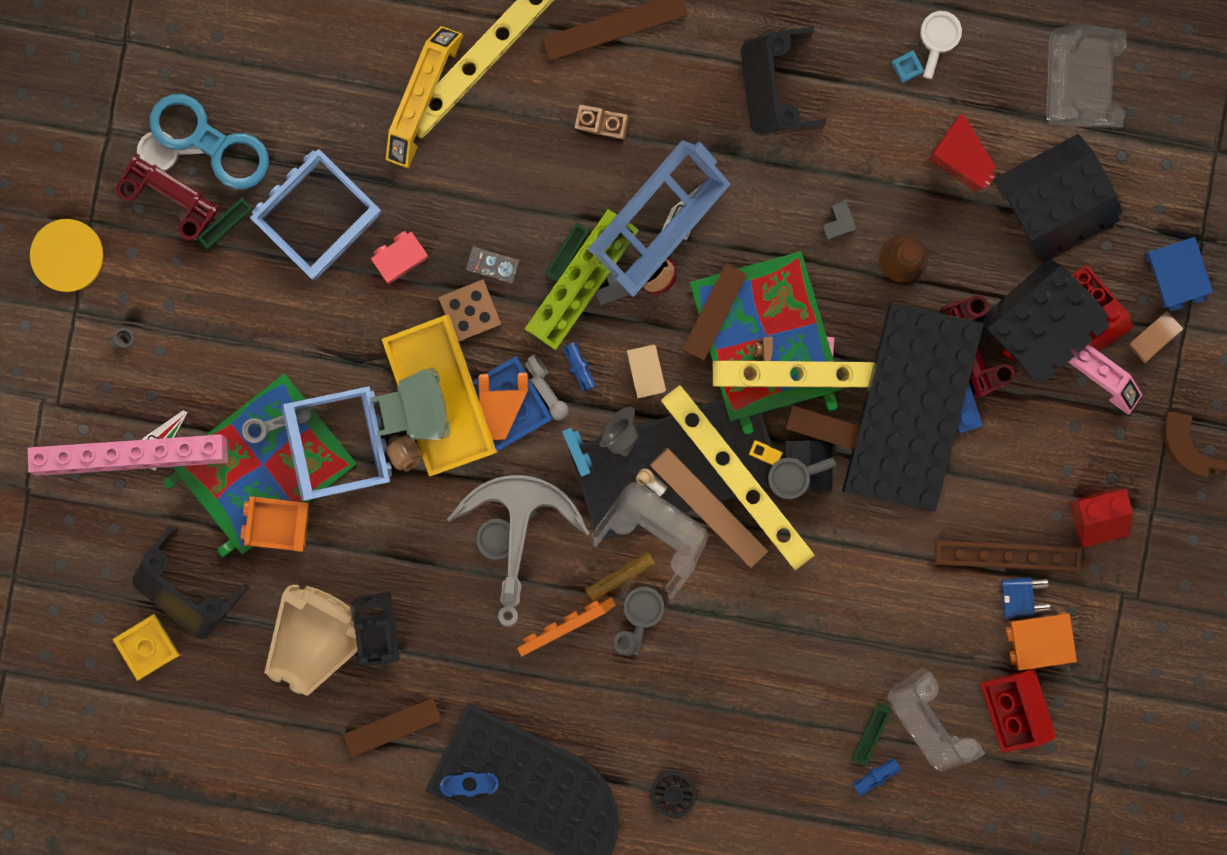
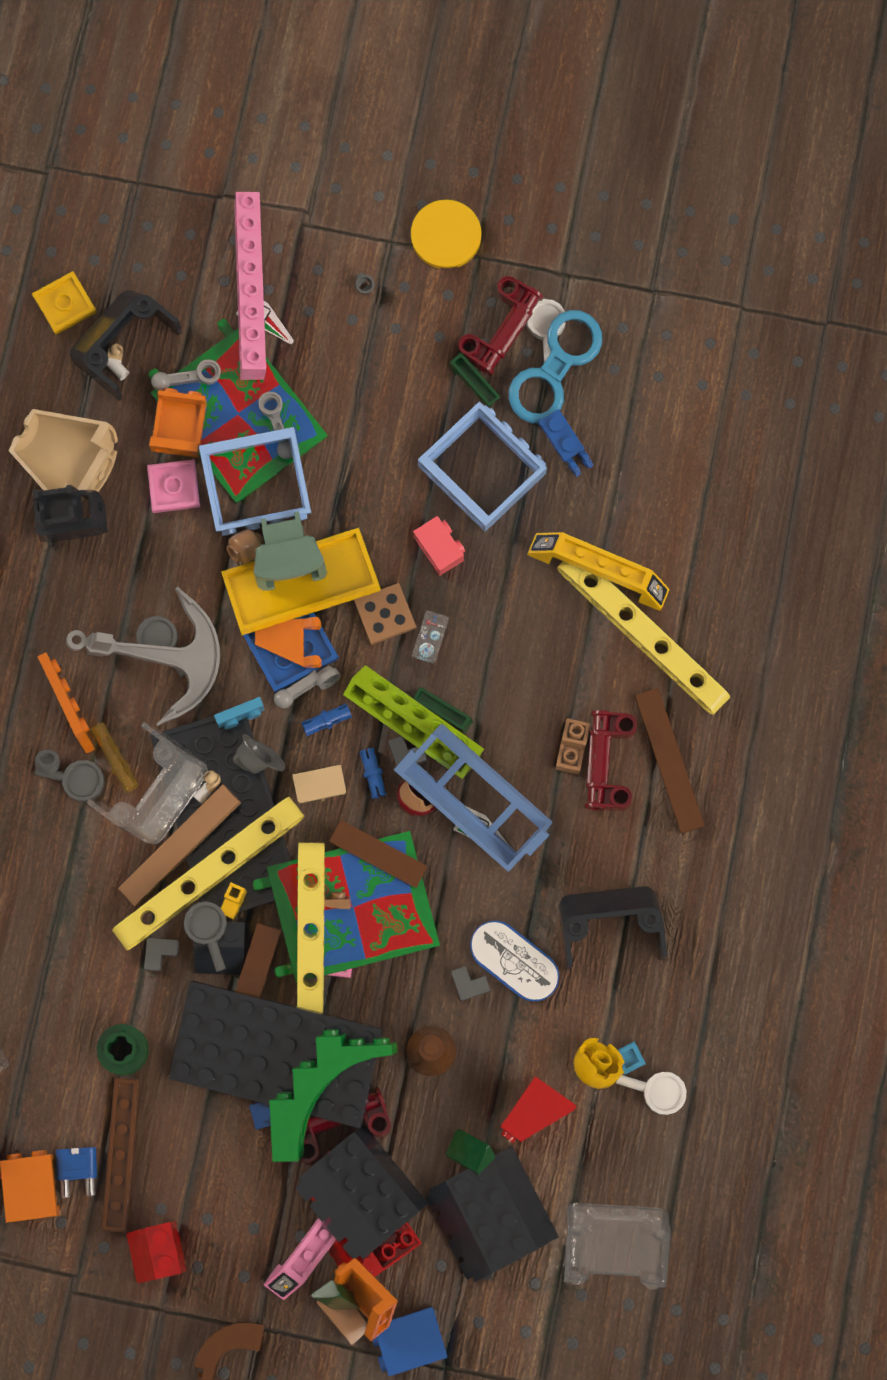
camera: 90 degrees right, 10 degrees down
none -> dark green piece [96,1024,149,1076]
none -> arm [107,344,129,380]
none -> dark grey piece [144,938,179,971]
none -> bright pink tile [147,459,200,513]
none -> light grey piece [151,359,221,391]
none -> green arch [269,1029,397,1162]
none -> slope [312,1280,360,1310]
none -> orange panel [334,1258,398,1341]
none -> blue pin [359,748,387,799]
none -> dark green slope [445,1128,496,1175]
none -> white tile [470,921,559,1001]
none -> blue hinge [538,409,593,477]
none -> yellow cylinder [574,1038,625,1089]
none -> dark red piece [584,710,637,811]

